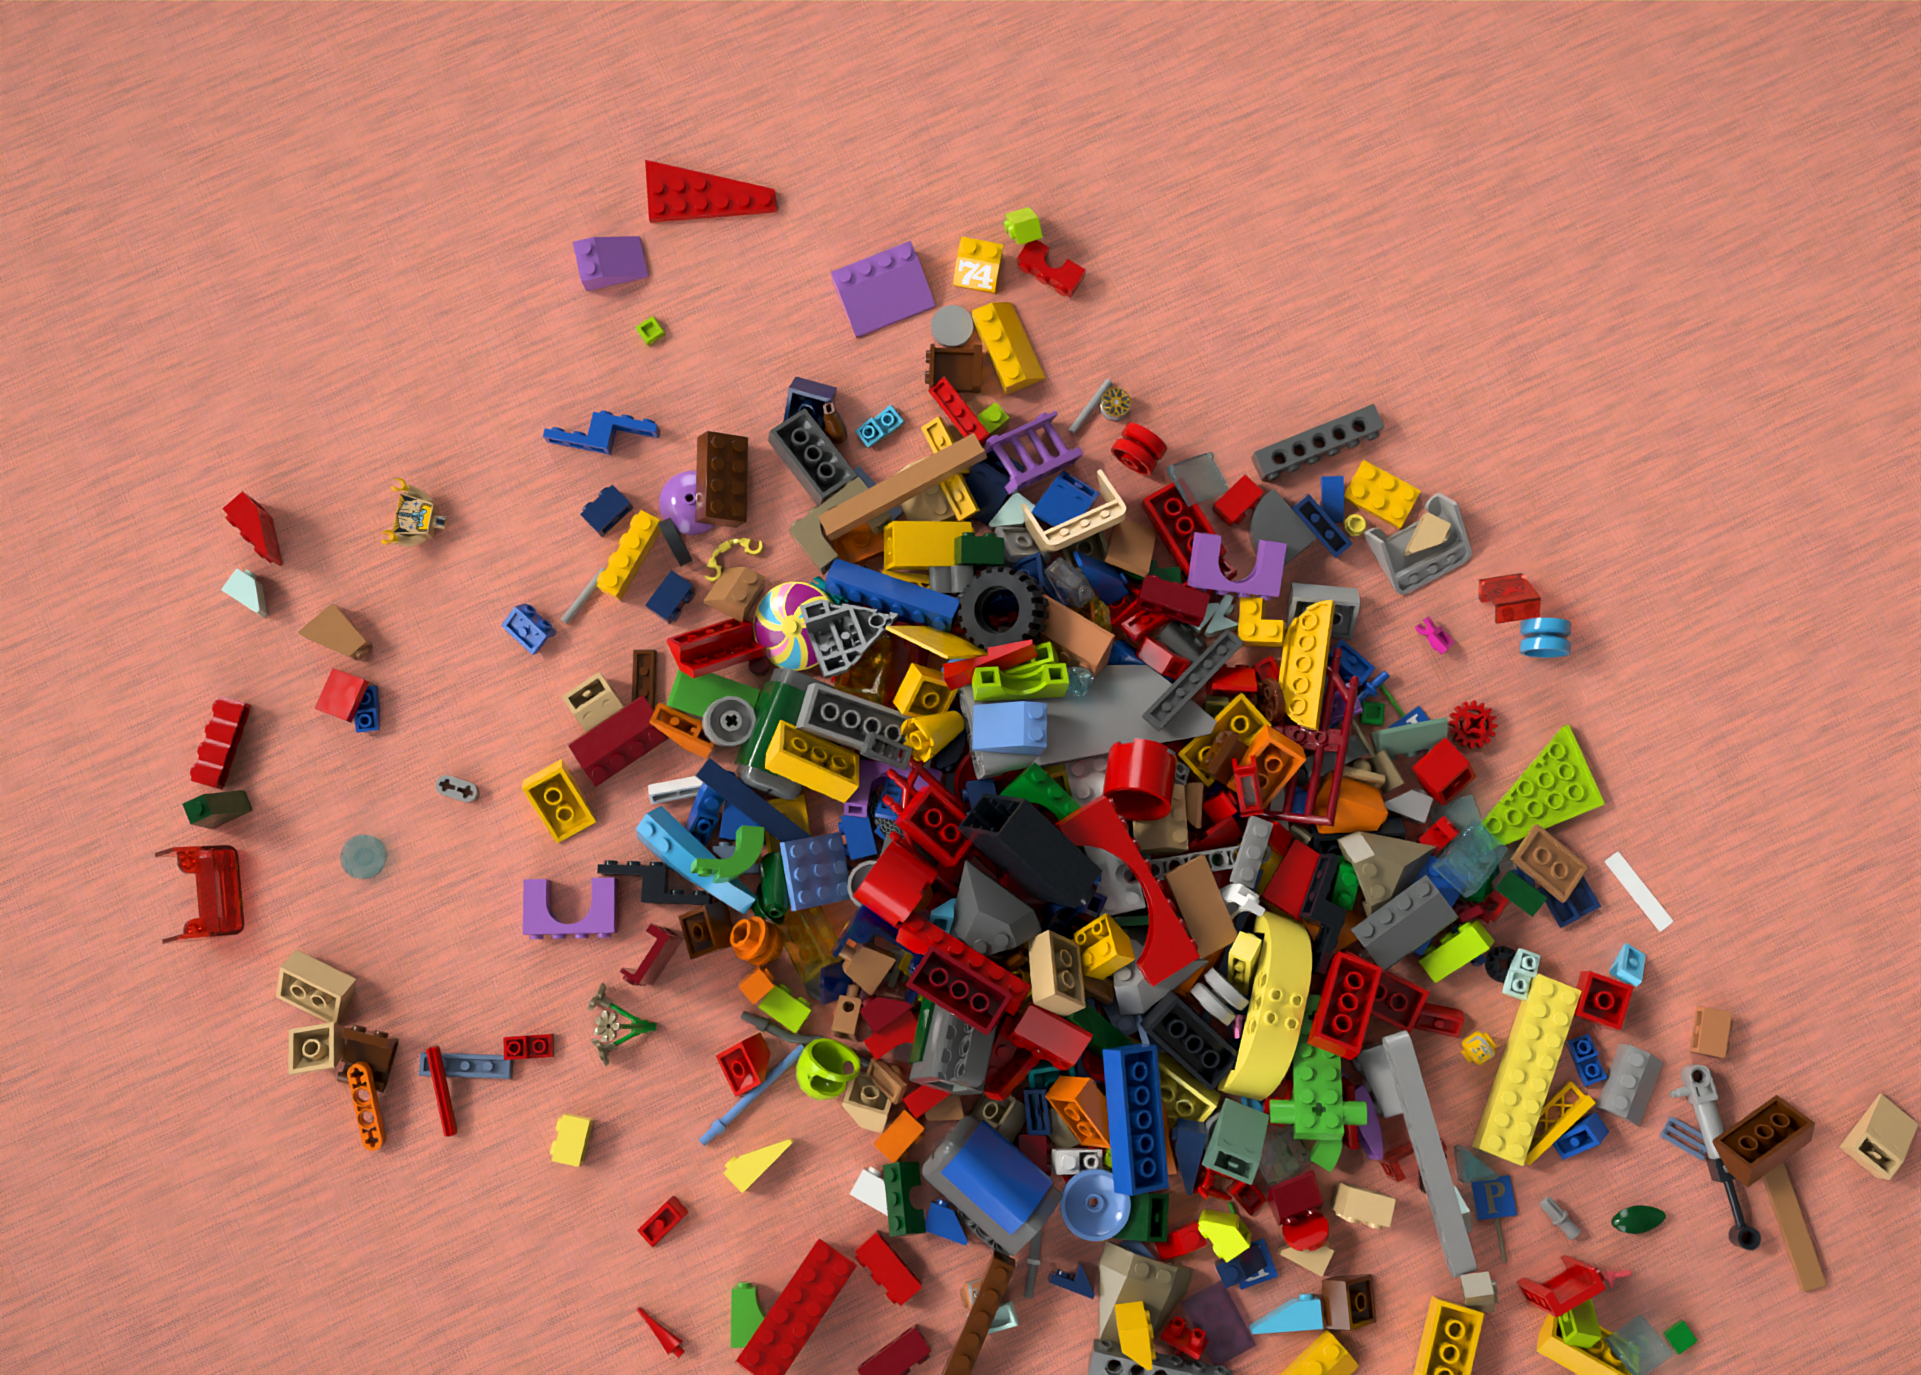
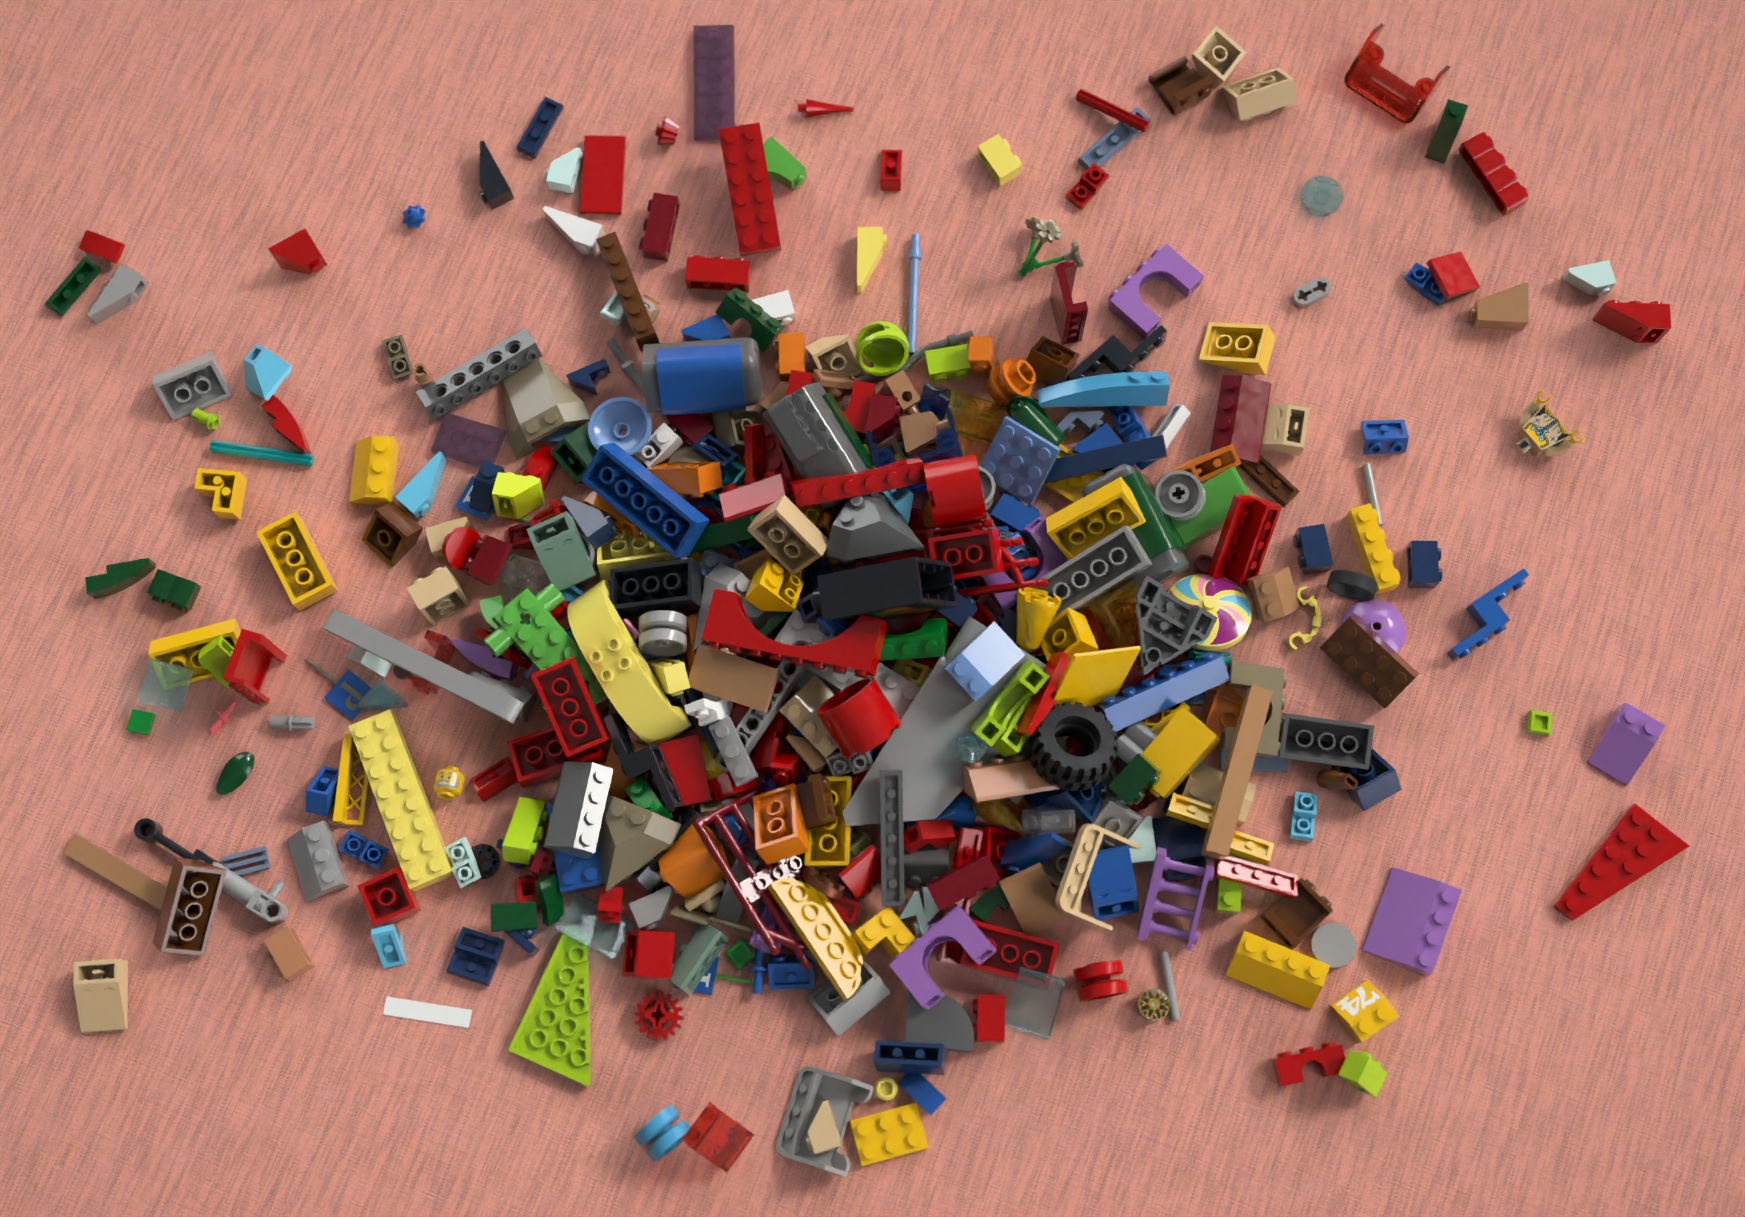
camera: 140 degrees right, 5 degrees down
orange beam [347,1061,386,1151] -> none
bright green arch [691,825,764,883] -> none
red slope [716,1032,770,1097] -> none
dark grey slope [860,732,913,771] -> none
dark red slope [906,945,1013,1037] -> none
yellow slope [1115,1301,1156,1370] -> none
red hips [1160,1316,1209,1360] -> none
red window [1232,755,1264,817] -> none
dark grey brick [1251,404,1384,481] -> none
dark pink plate [1415,616,1455,655] -> none
clear light blue slope [1431,818,1508,898] -> none
slope [1460,1271,1498,1313] -> none
medium nougat tile [1510,824,1589,903] -> none

